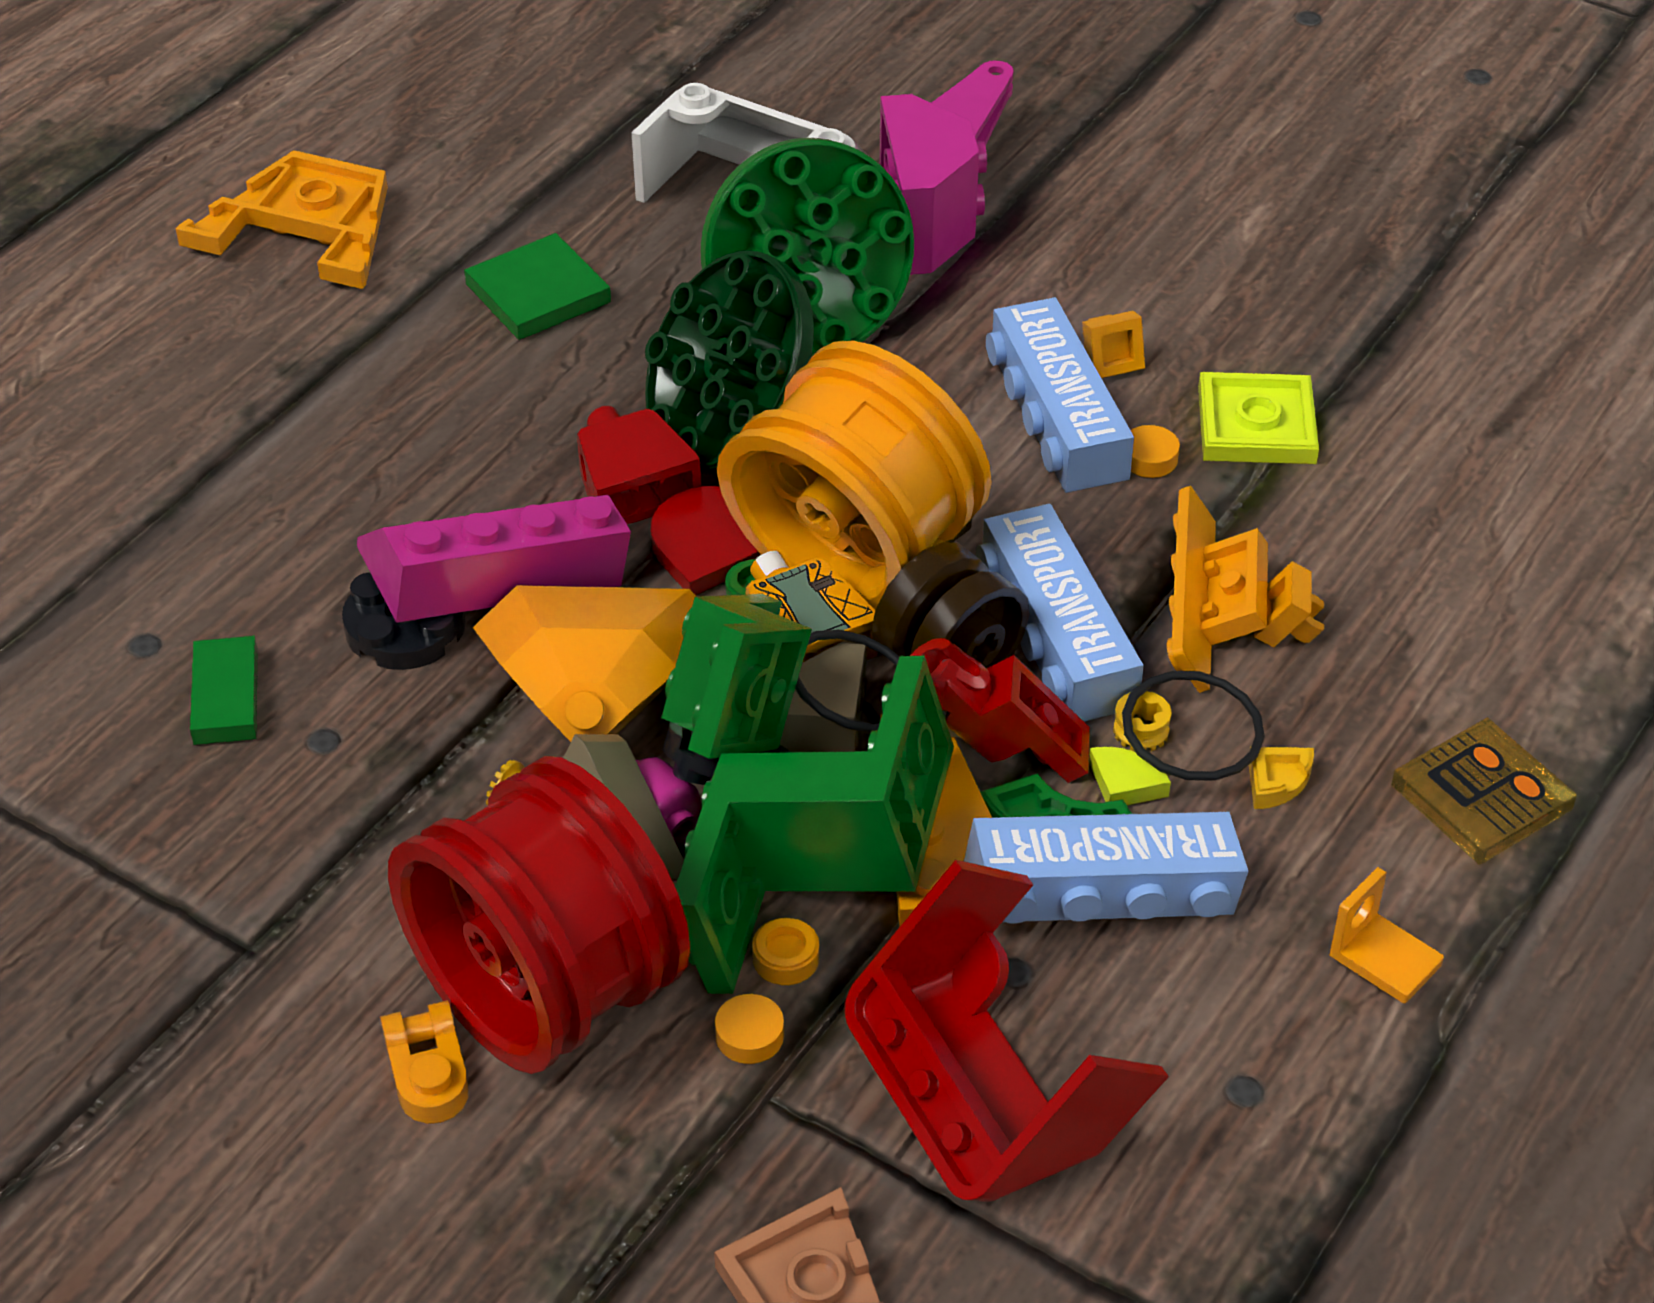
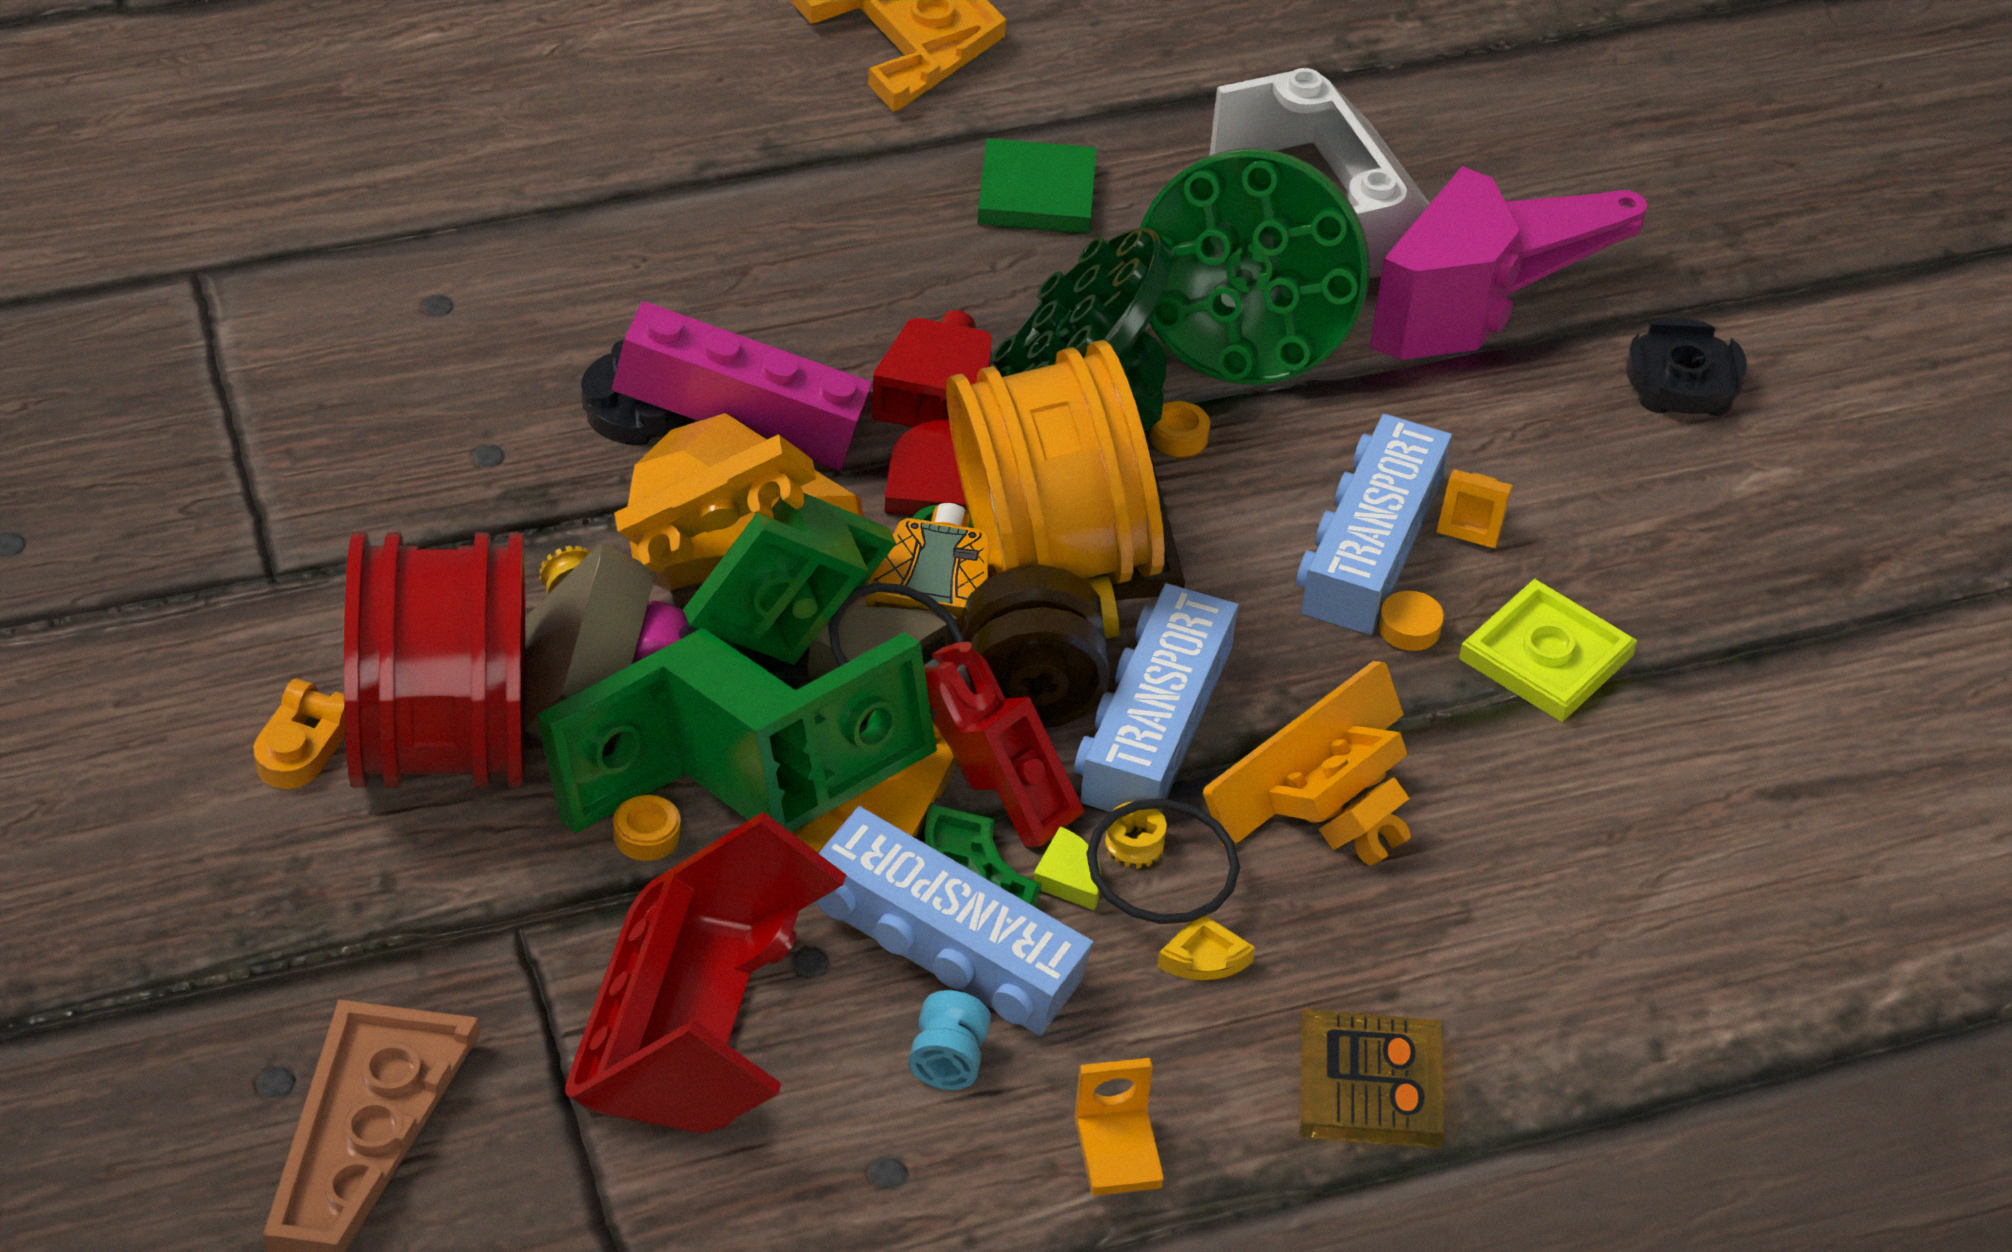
camera: 35 degrees right, 0 degrees up
green tile [190,635,258,745] -> none
light orange tile [715,994,784,1064] -> none
none -> light orange plate [614,434,816,574]
none -> medium azure wheel [908,990,991,1090]
none -> black plate [1626,318,1747,416]

